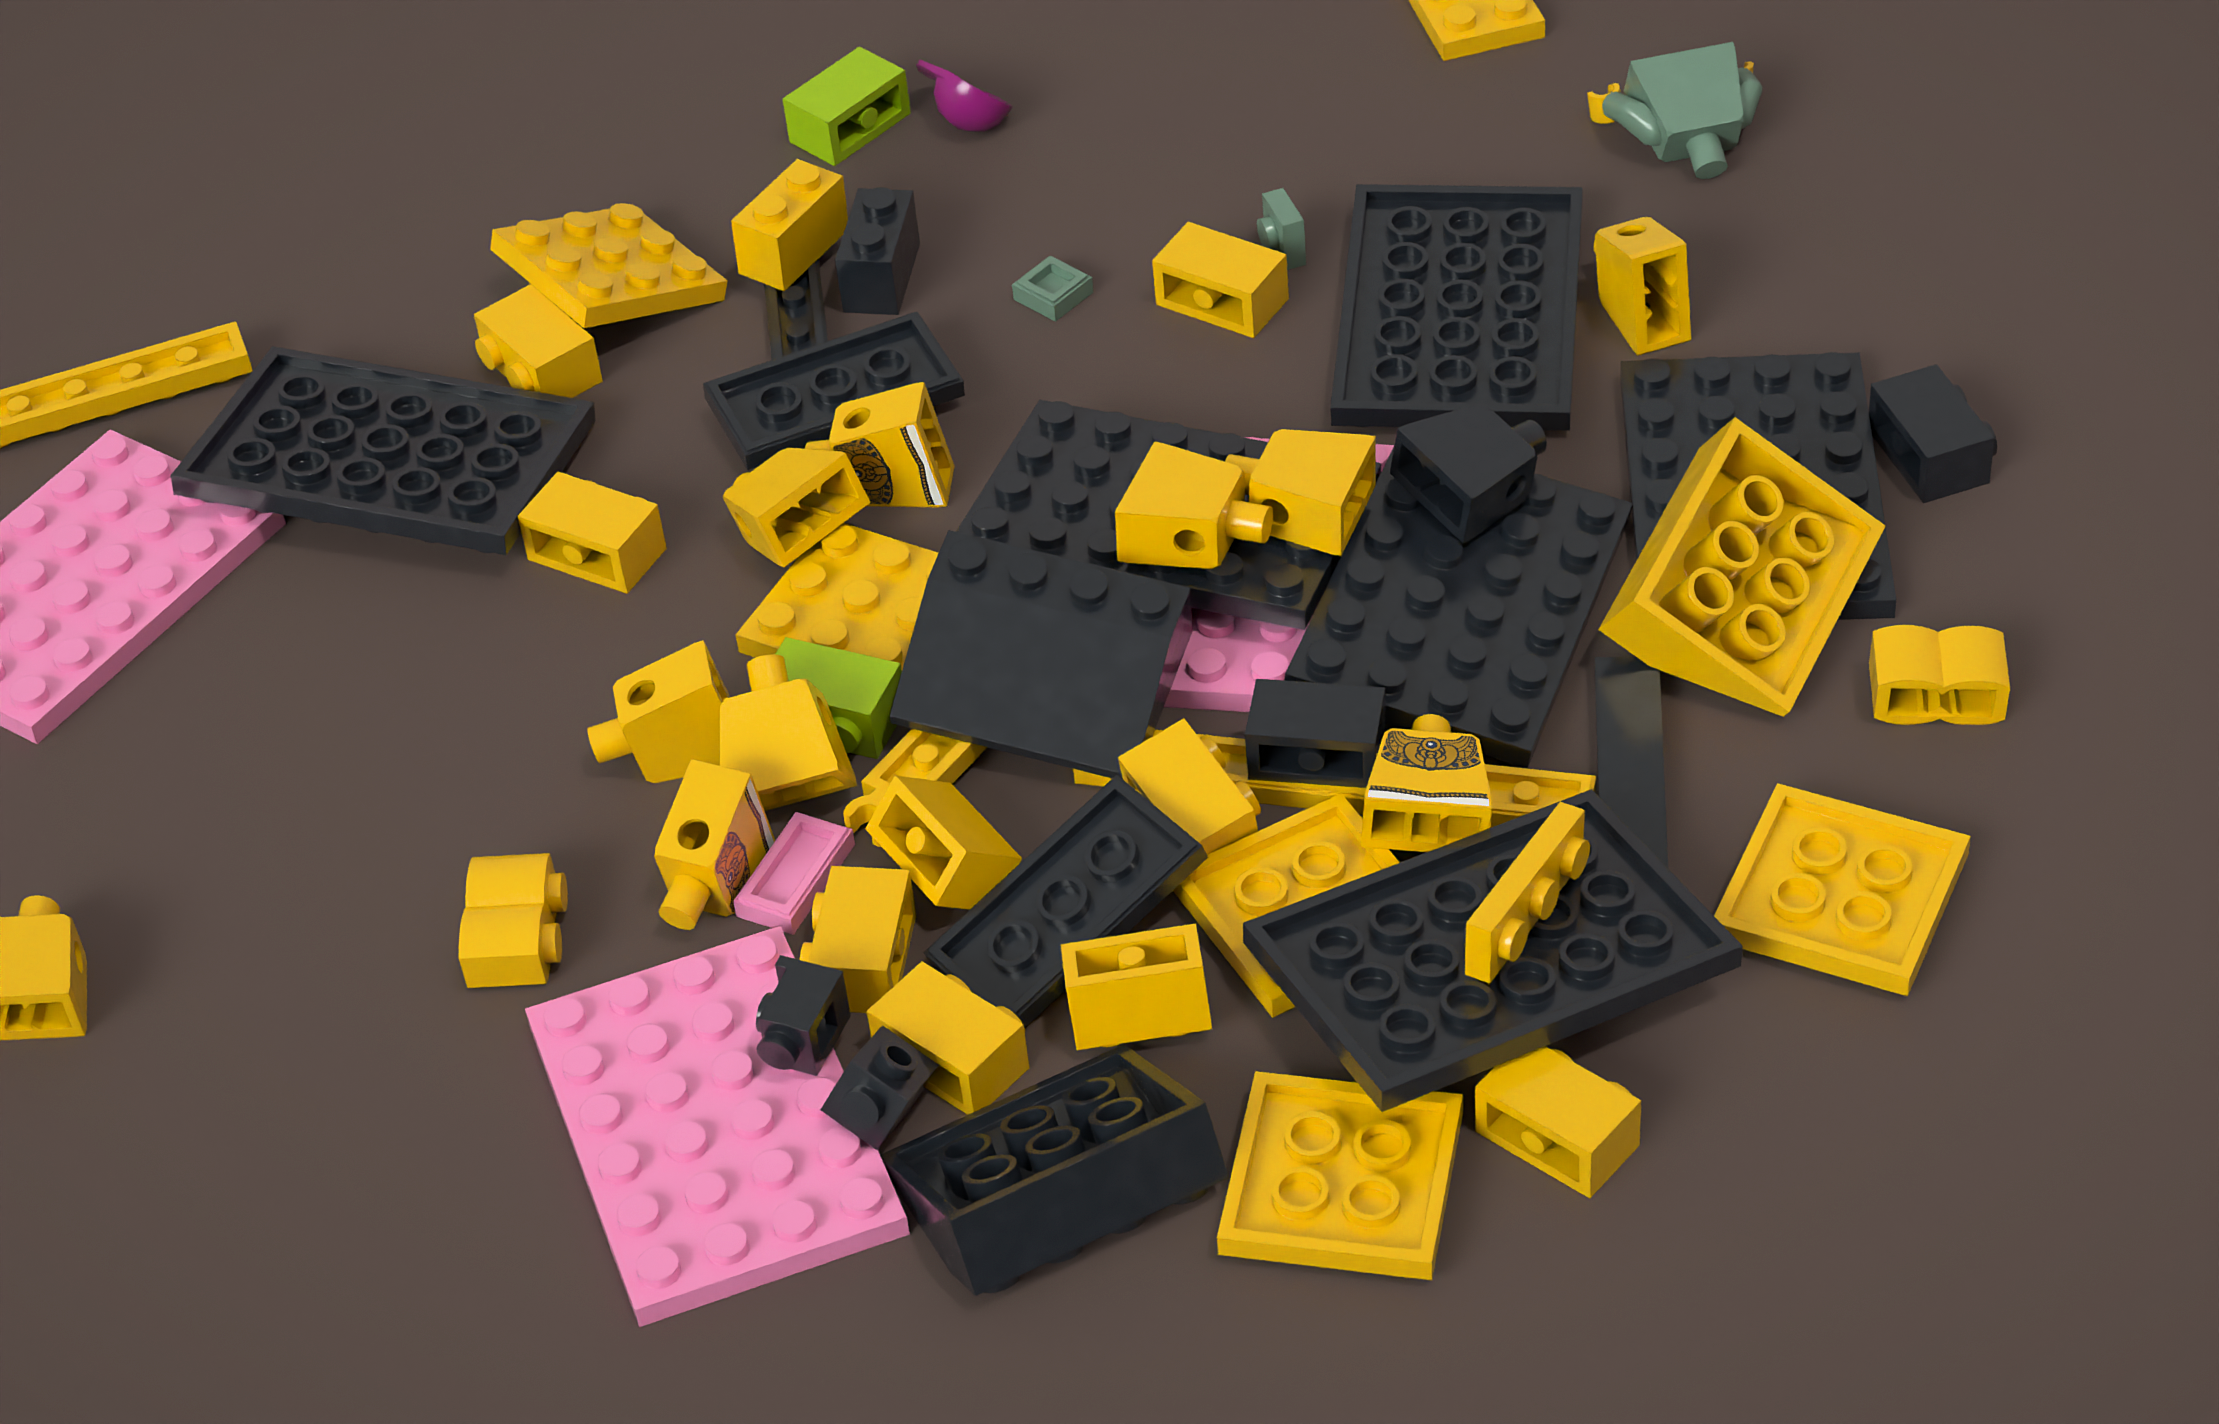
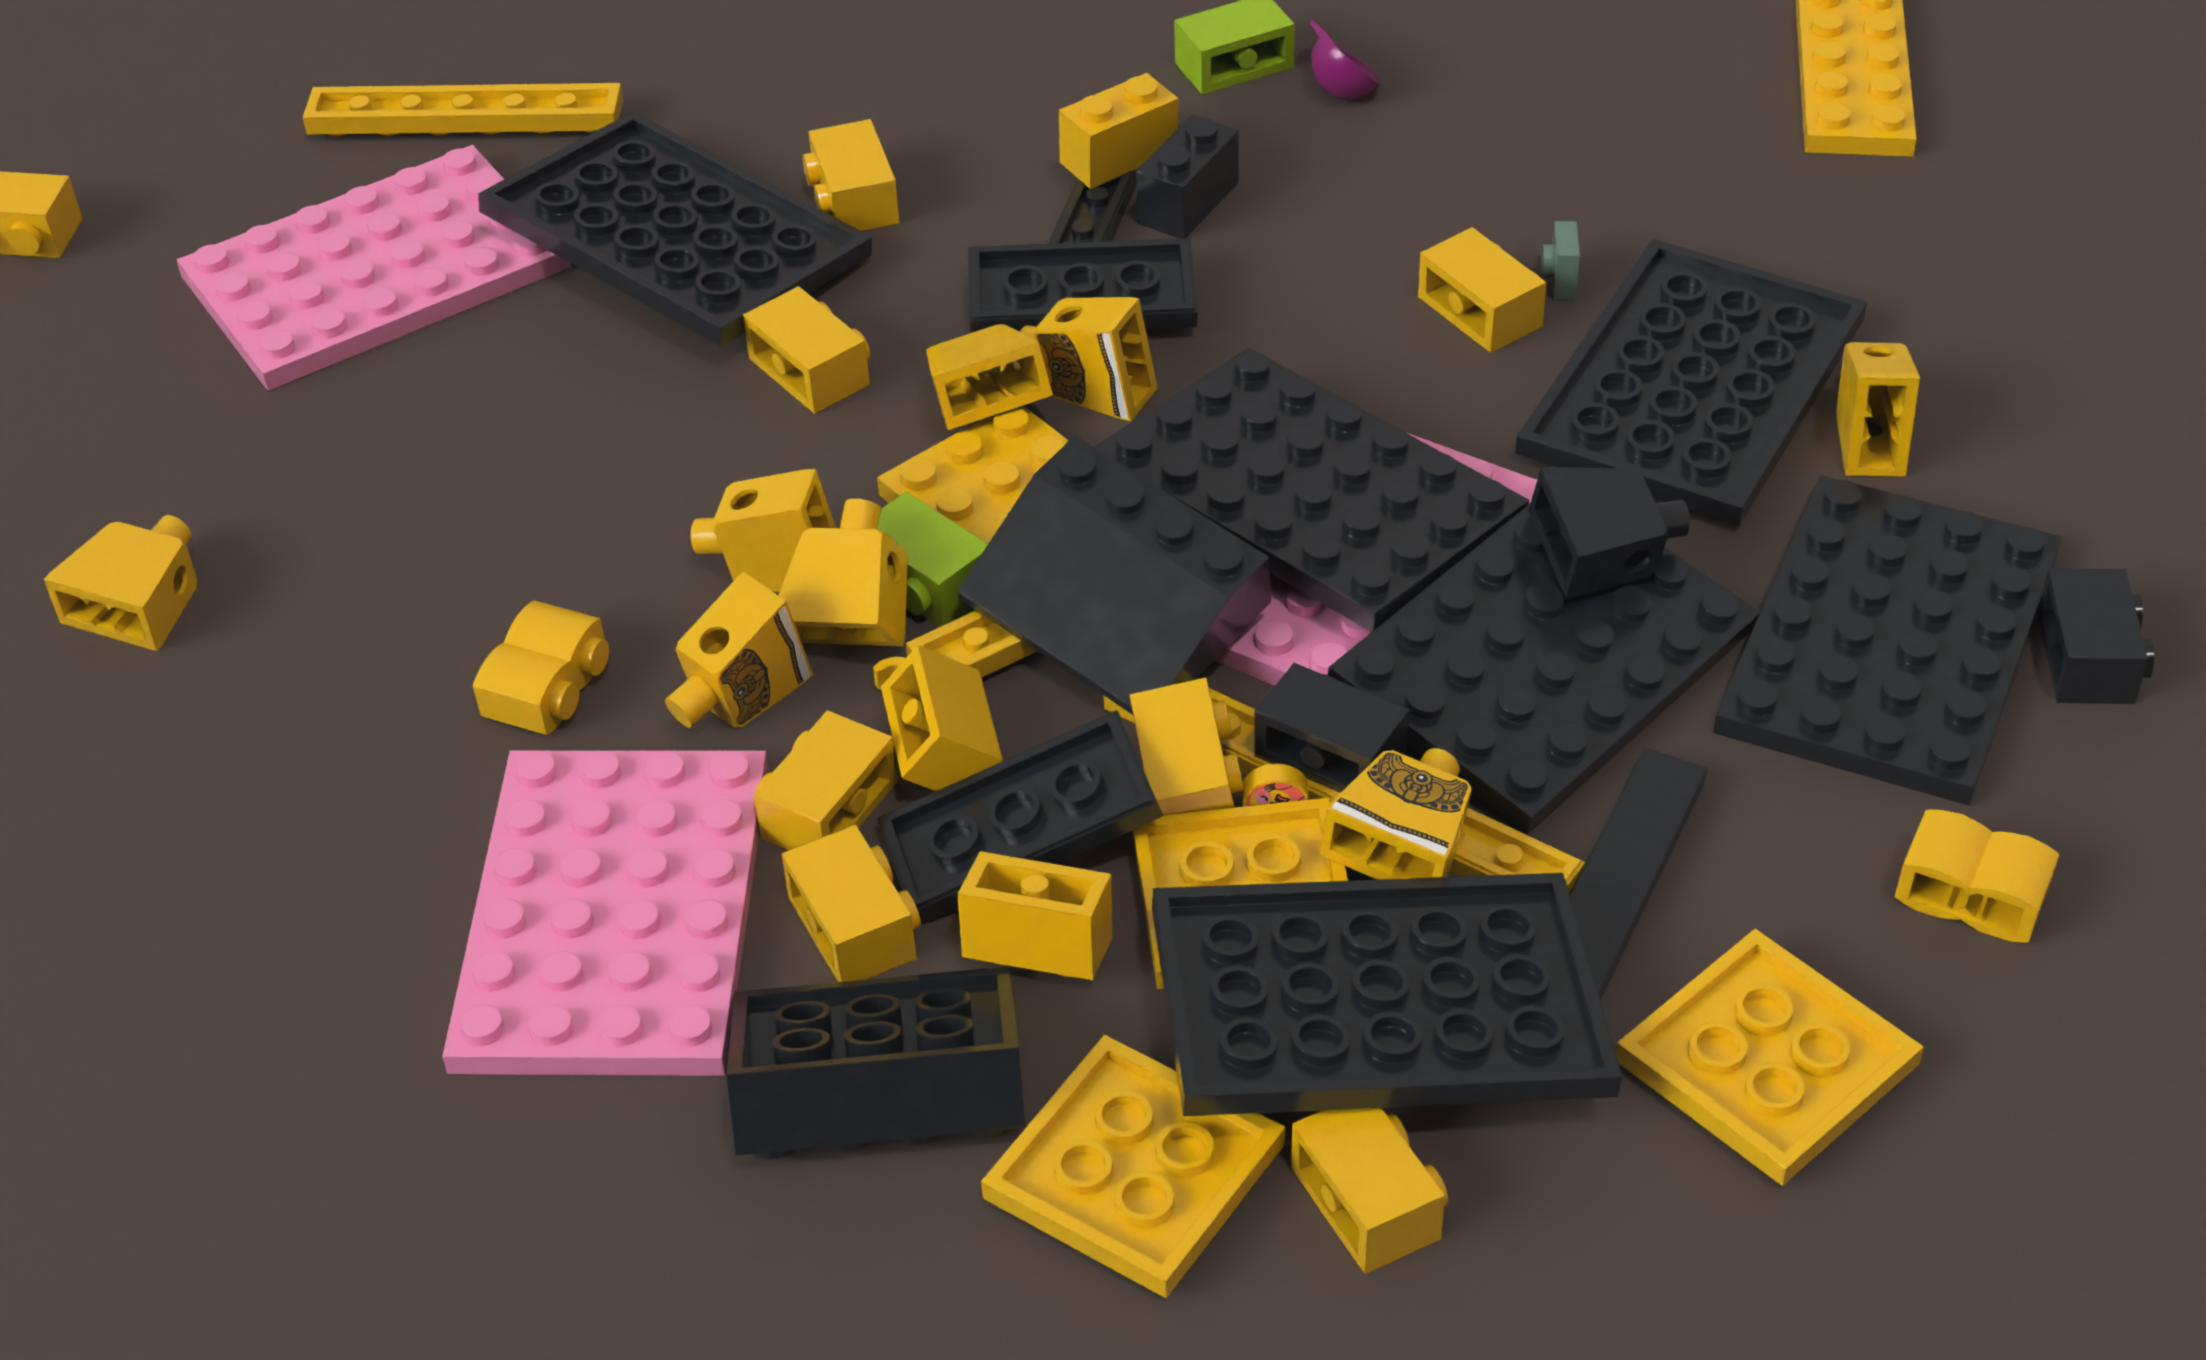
camera: 20 degrees right, 0 degrees up
yellow plate [490,203,728,328] -> none
bright pink tile [733,812,855,935] -> none
black brick [756,955,851,1076] -> none
black brick [820,1025,939,1150] -> none
sand green tile [1012,255,1094,322] -> none
yellow torso [1115,442,1273,569] -> none
yellow torso [1225,429,1376,556] -> none
yellow plate [1465,802,1590,984] -> none
sand green torso [1587,42,1763,179] -> none
yellow slope [1598,417,1886,717] -> none
none -> yellow tile [1242,764,1309,807]

